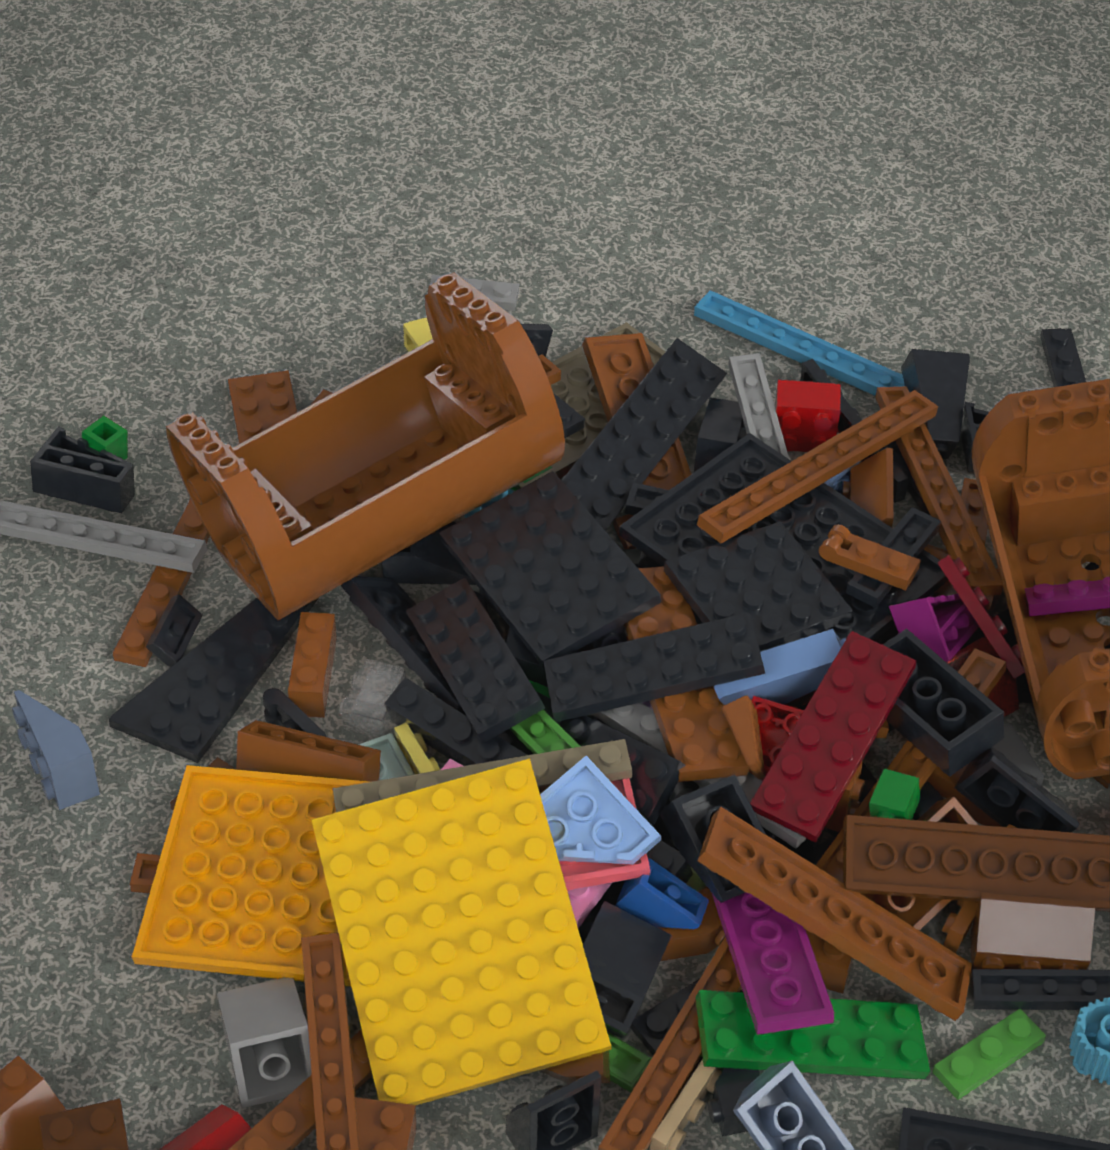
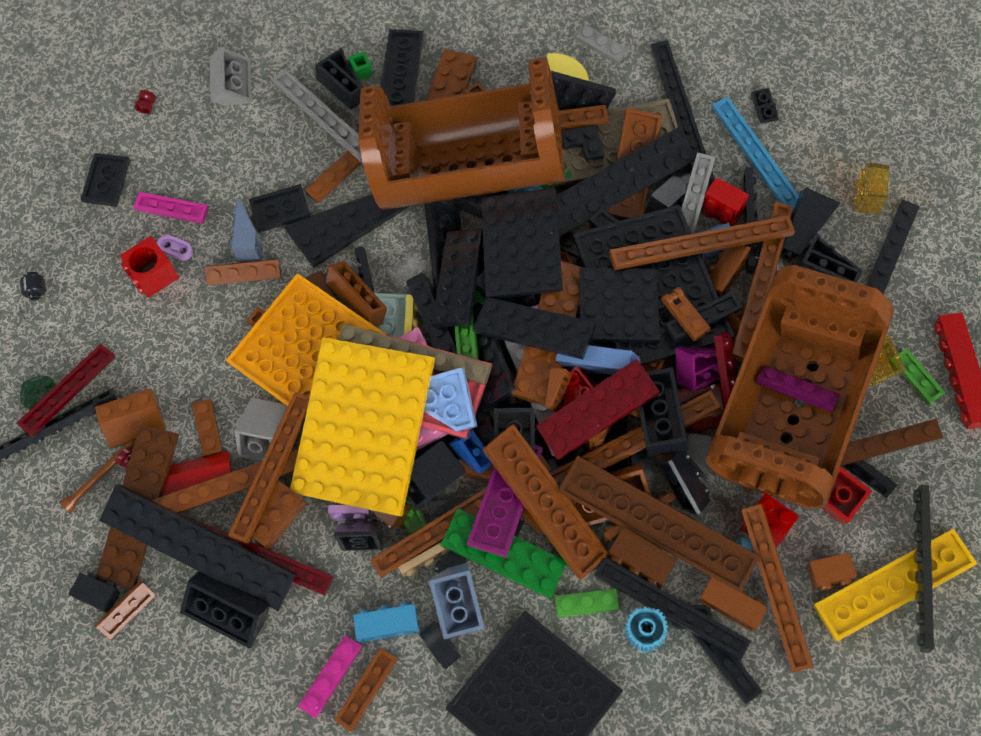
camera: 35 degrees right, 20 degrees up
black plate [146,594,203,667] -> none
dark orange brick [288,612,337,718] -> none
green brick [869,769,920,820] -> none
none -> dark orange plate [192,398,223,457]
none -> dark orange plate [204,259,281,285]
none -> black plate [249,184,310,233]
none -> lavender plate [328,505,371,521]
none -> black plate [380,29,424,106]
none -> black plate [651,40,715,192]
none -> black slope [751,88,779,124]
none -> clear yellow brick [854,162,890,215]

